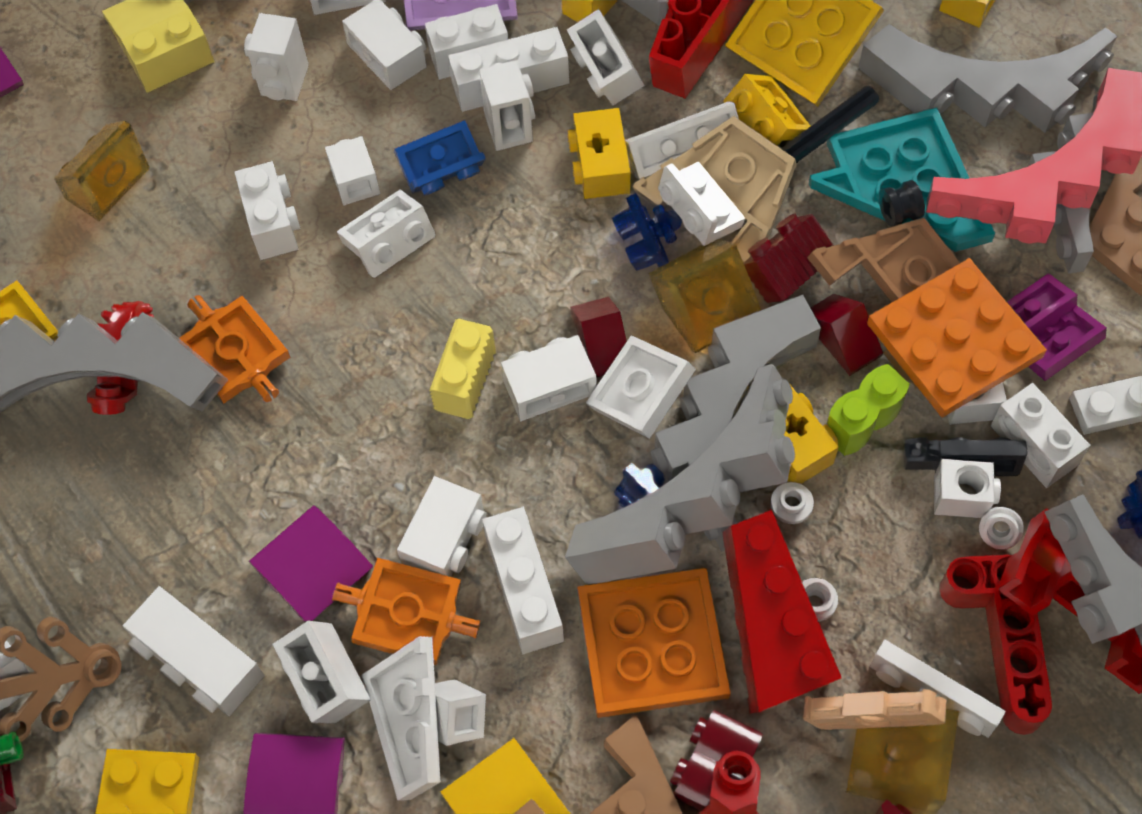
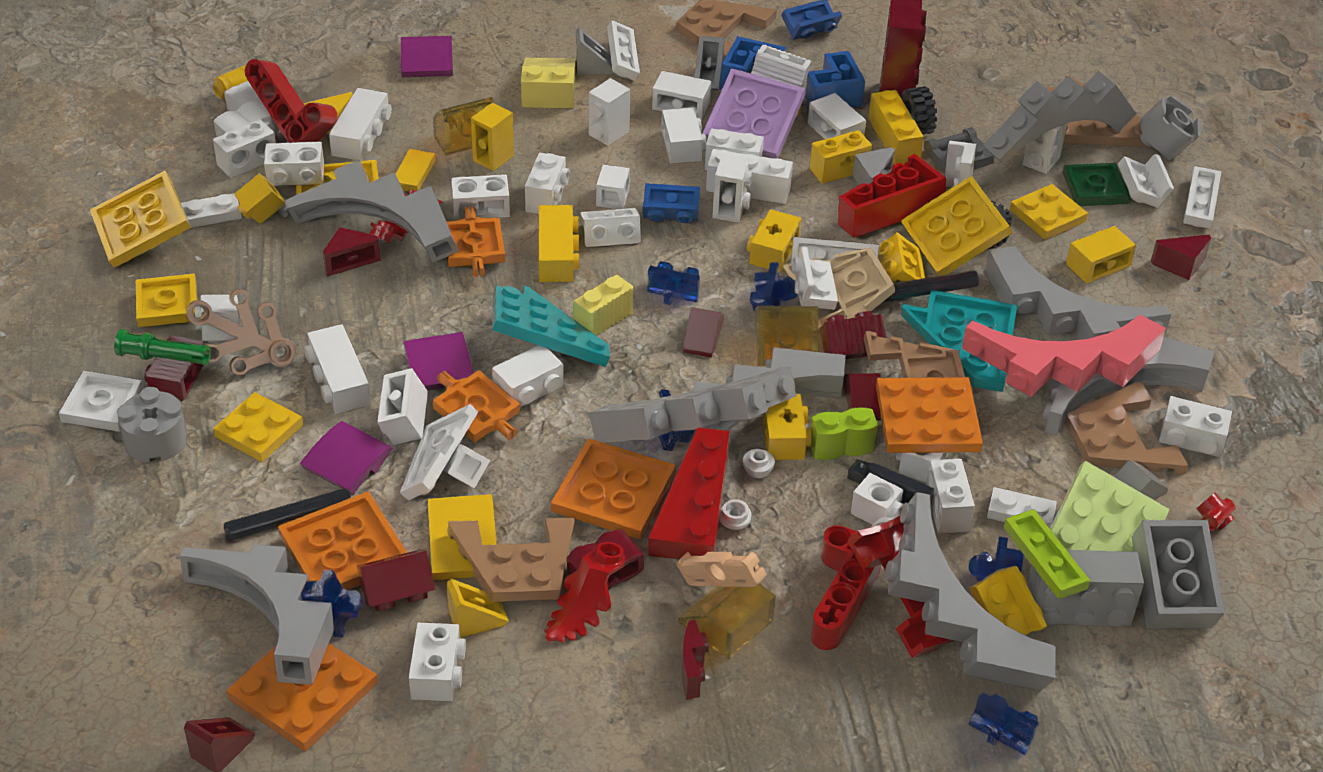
camera: 25 degrees right, 20 degrees down
white brick [482,507,564,655] -> none
white brick [501,335,596,422] -> none
white brick [567,9,645,105] -> none
white plate [586,335,696,439] -> none
white plate [870,639,1006,738] -> none
black wheel [879,180,925,227] -> none
magenta slope [1007,273,1107,381] -> none
none -> dark red slope [323,227,381,277]
none -> yellow tile [395,149,436,192]
none -> white brick [452,175,510,220]
none -> yellow brick [471,103,514,171]
none -> teal wing [492,285,610,367]
none -> yellow brick [539,205,579,282]
none -> clear blue hips [647,261,700,305]

